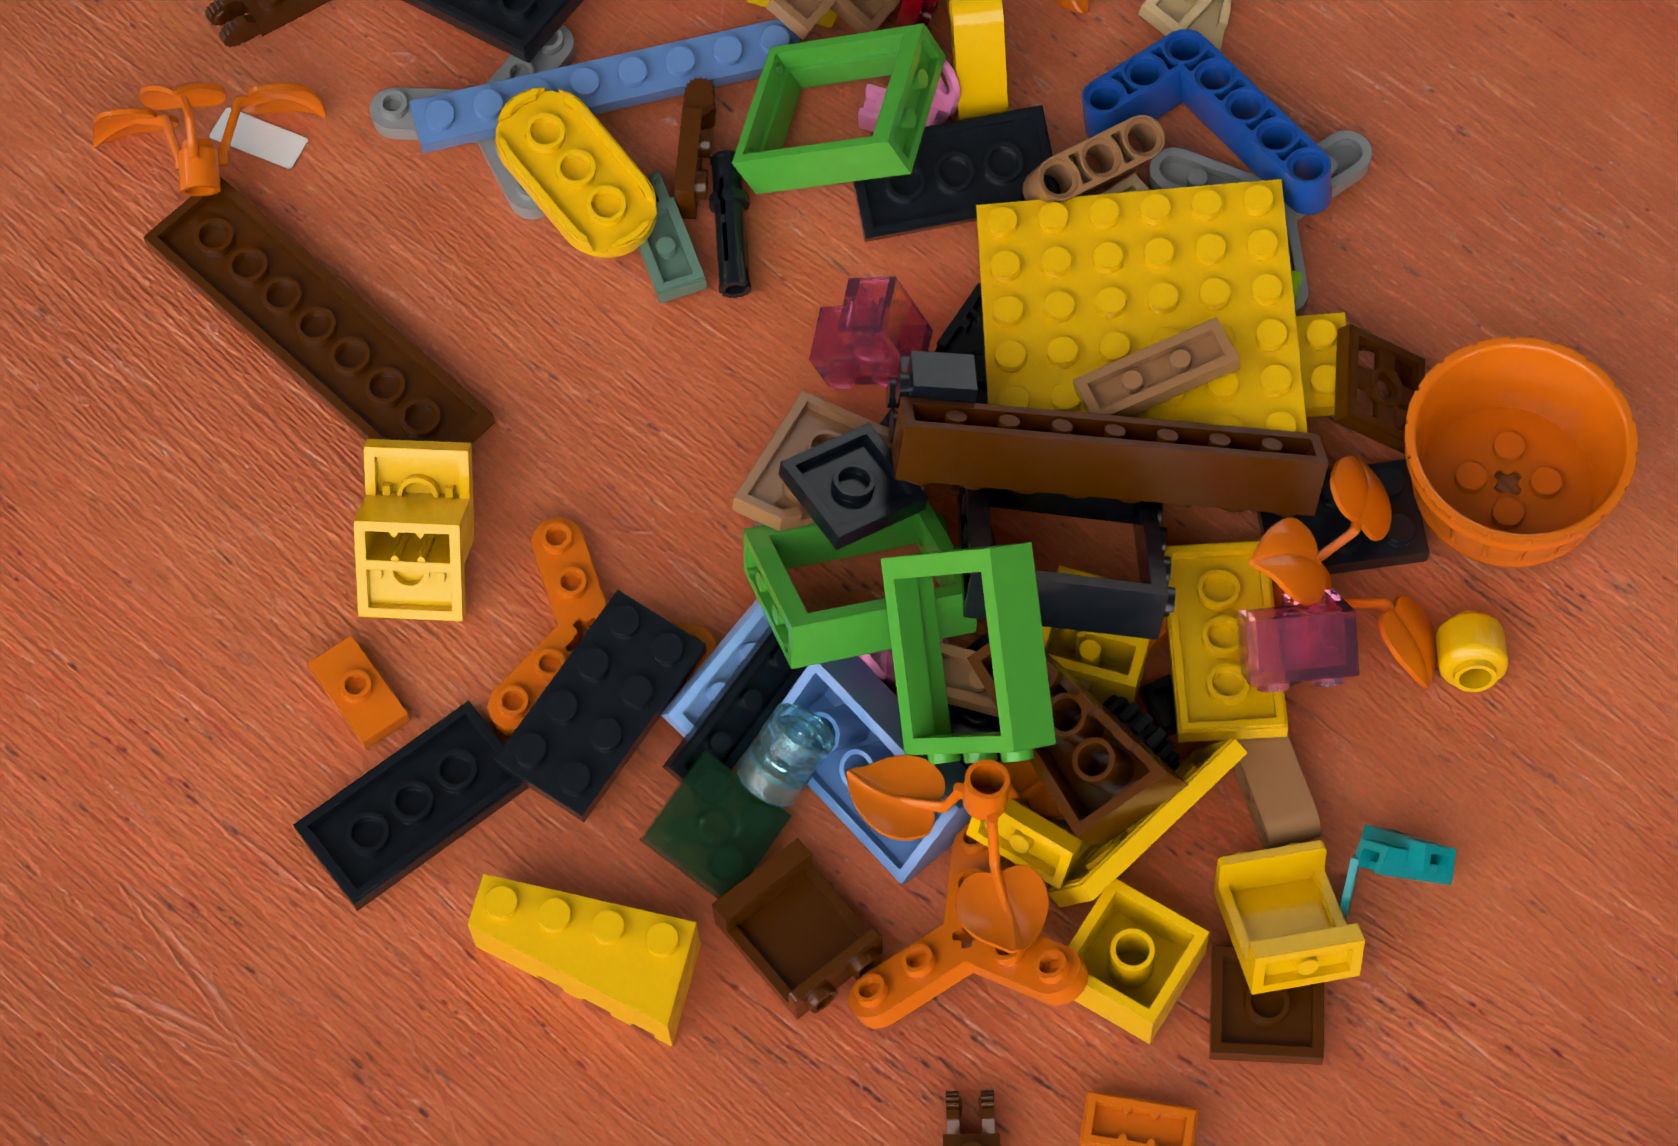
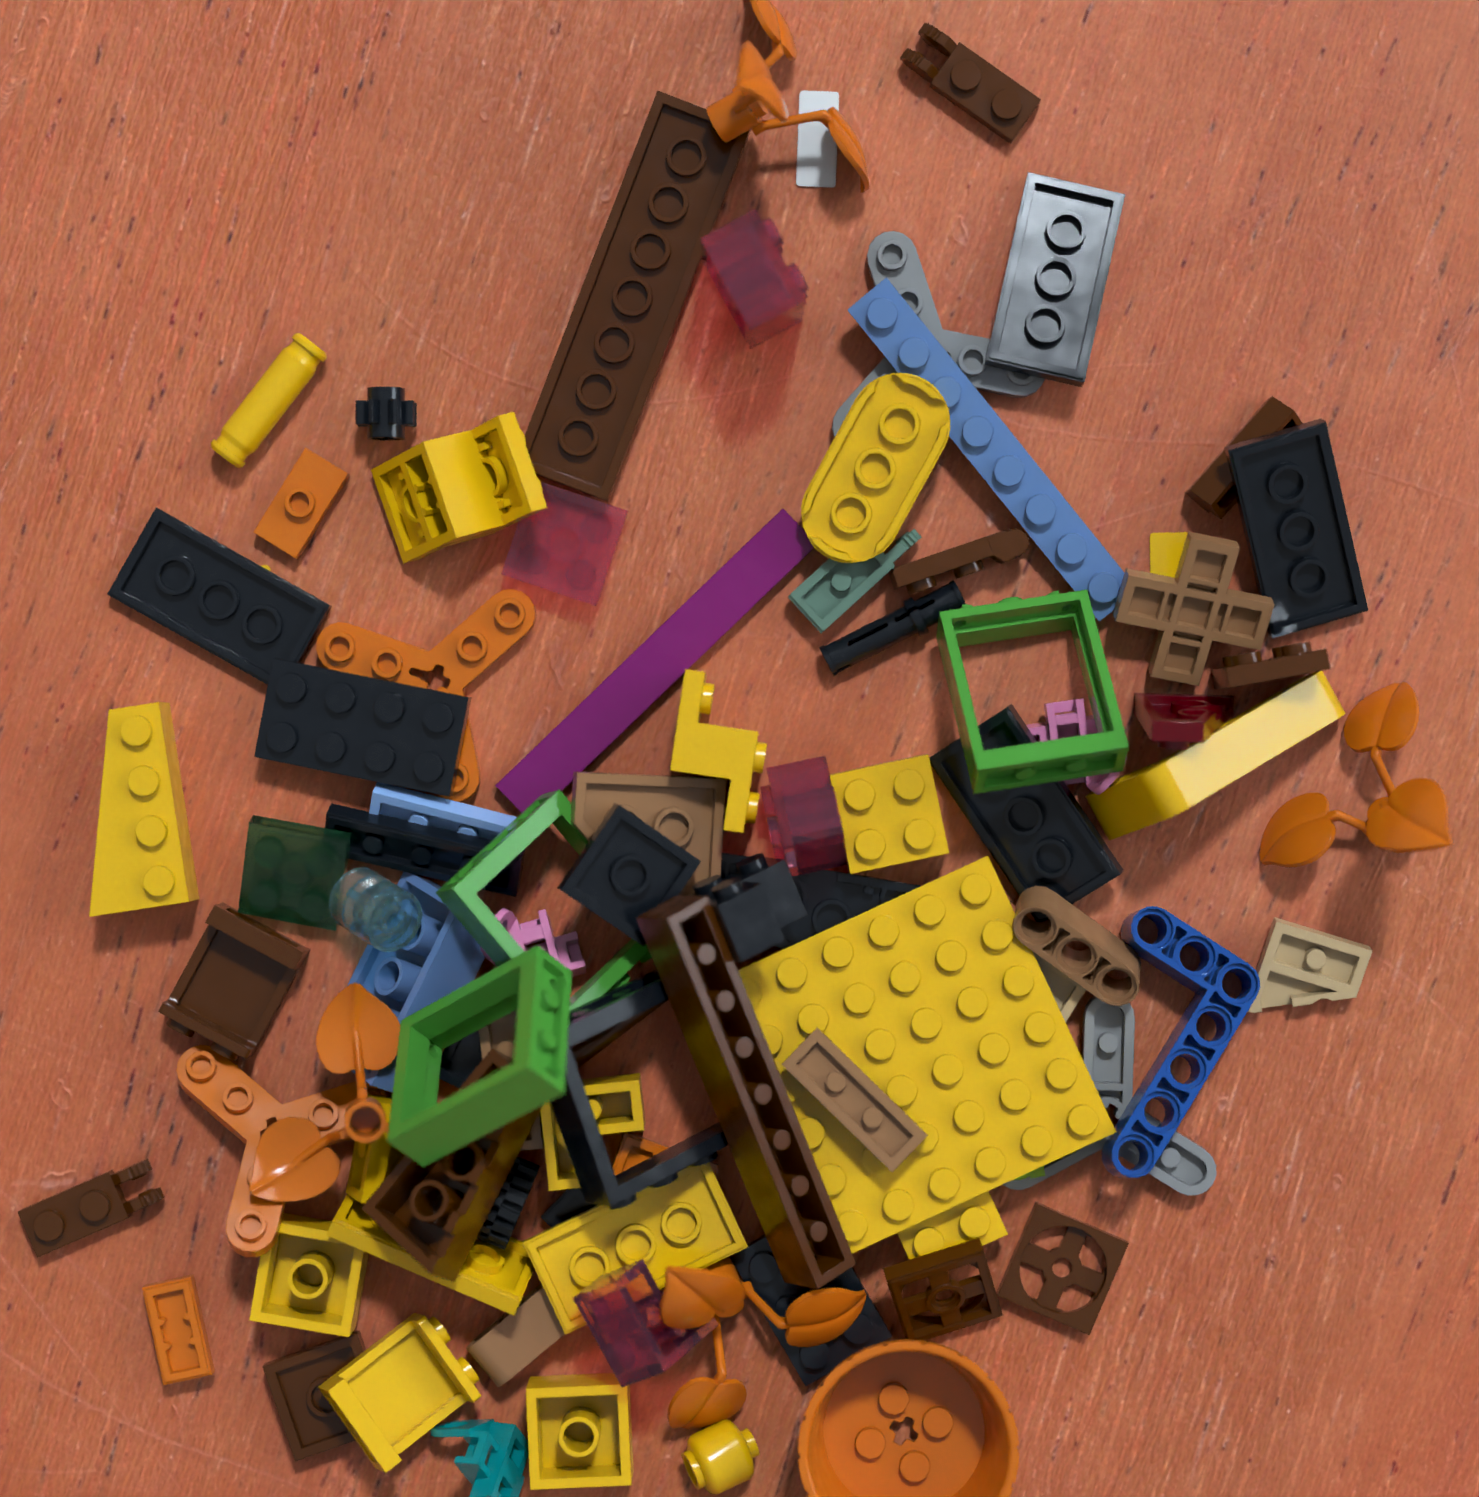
camera: 60 degrees right, 25 degrees up
none -> yellow axle [211,333,327,468]
none -> black gear [355,387,417,441]
none -> magenta tile [495,509,814,813]
none -> clear pink plate [501,482,629,607]
none -> yellow brick [526,1372,634,1490]
none -> yellow bracket [670,669,767,833]
none -> clear pink brick [700,209,809,349]
none -> yellow brick [828,754,949,874]
none -> reddish brown piece [996,1201,1129,1335]

